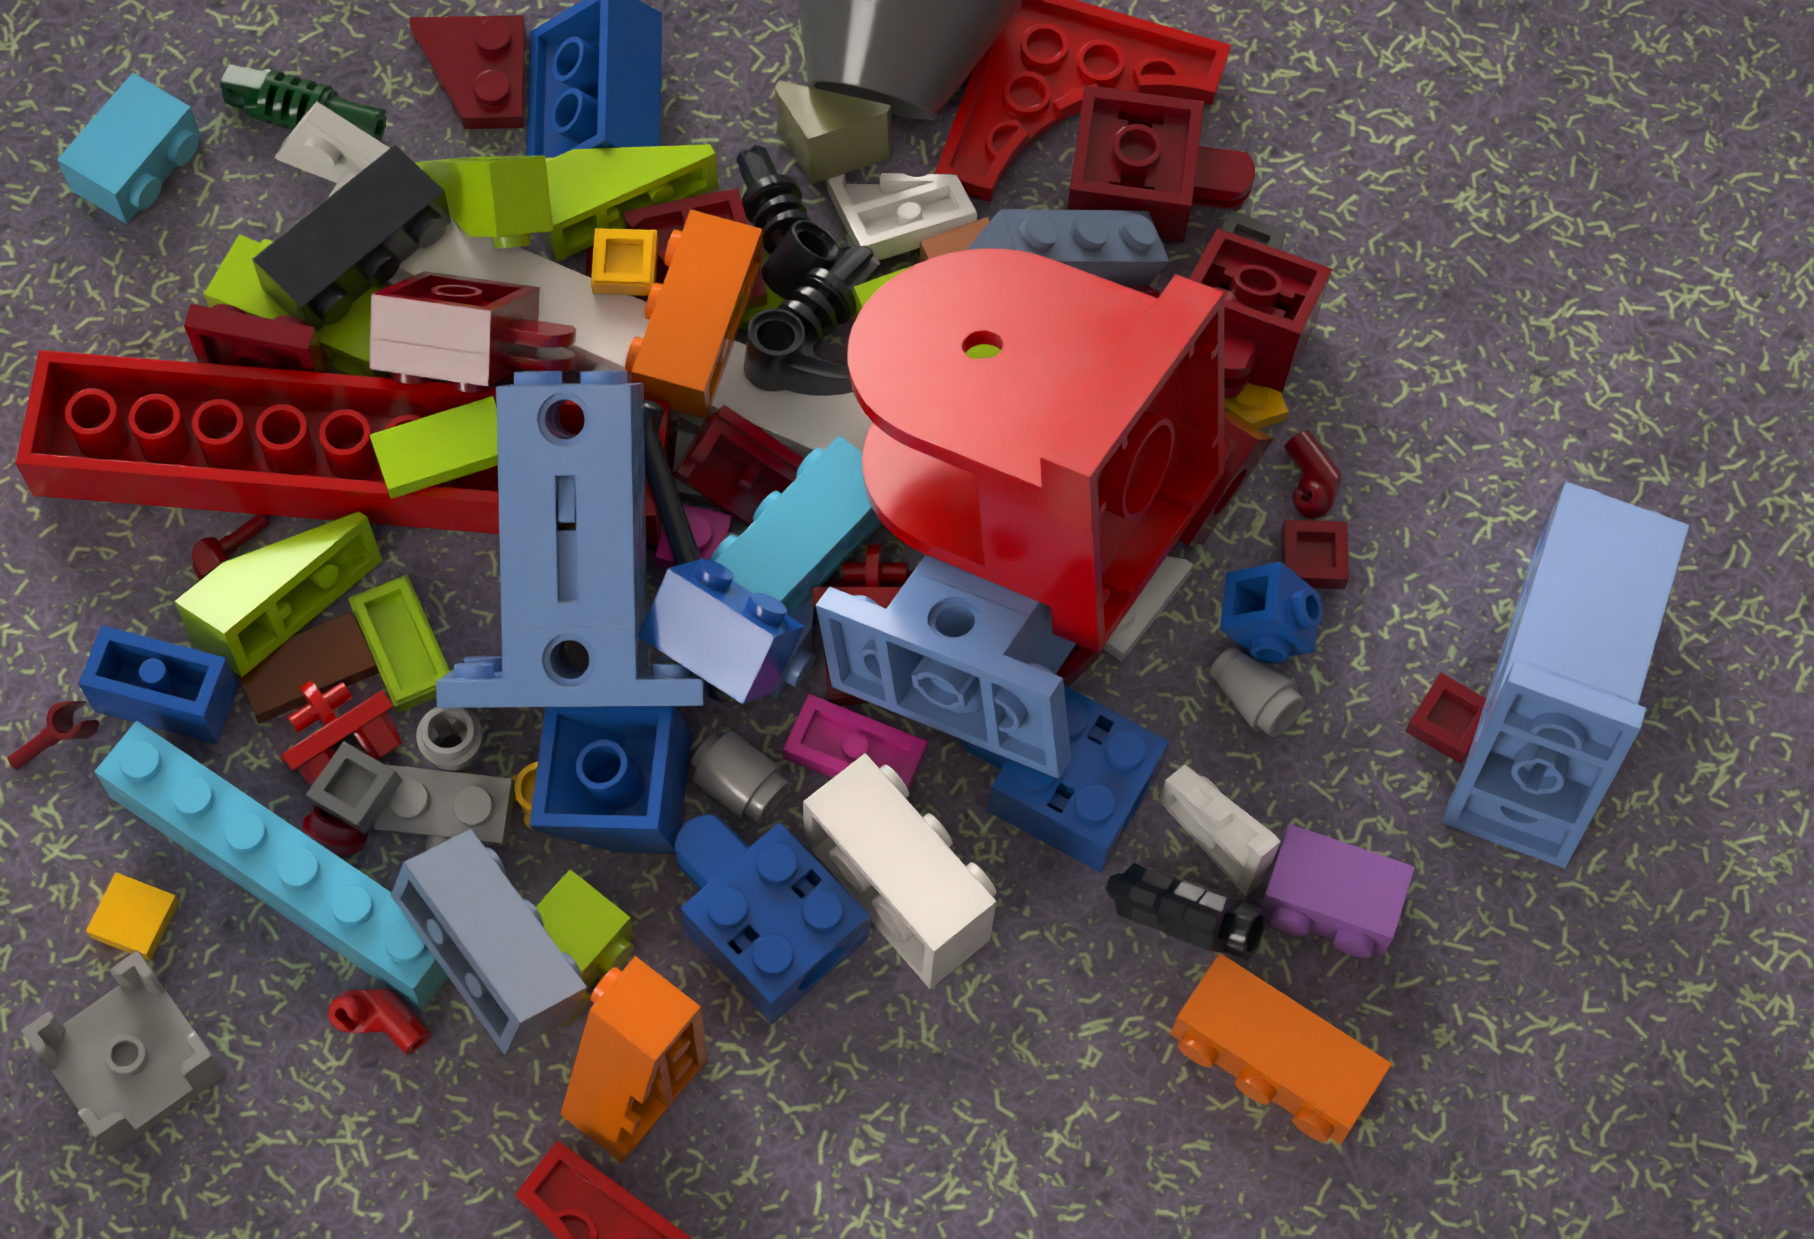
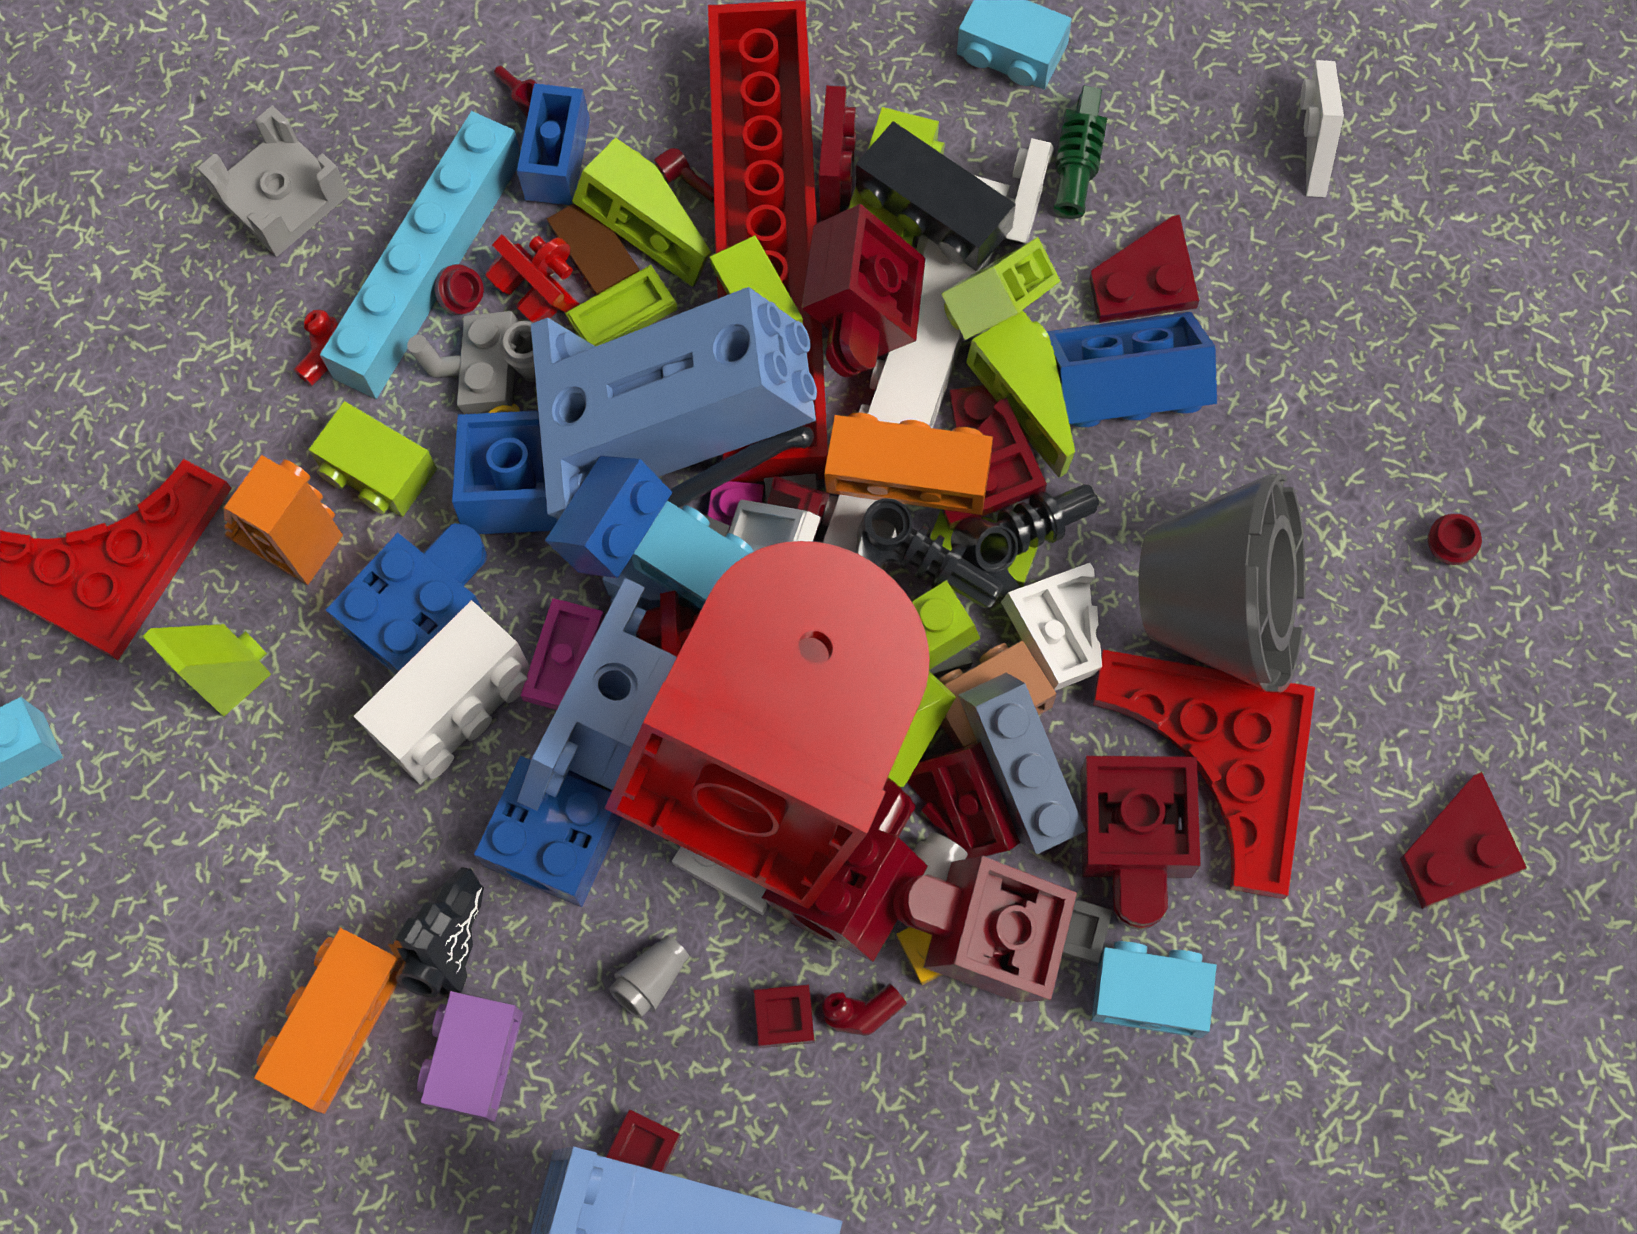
camera: 90 degrees right, 5 degrees up
yellow tile [86,872,180,961] -> none
dark grey plate [306,741,403,834] -> none
sand blue brick [391,829,587,1055] -> none
yellow tile [591,228,658,296] -> none
light grey brick [691,731,791,824] -> none
olive slope [775,80,894,184] -> none
white wing [1159,765,1281,897] -> none
blue brick [1220,562,1323,663] -> none
none -> lime slope [142,624,271,716]
none -> white tile [729,499,821,551]
none -> medium azure brick [1091,941,1217,1038]

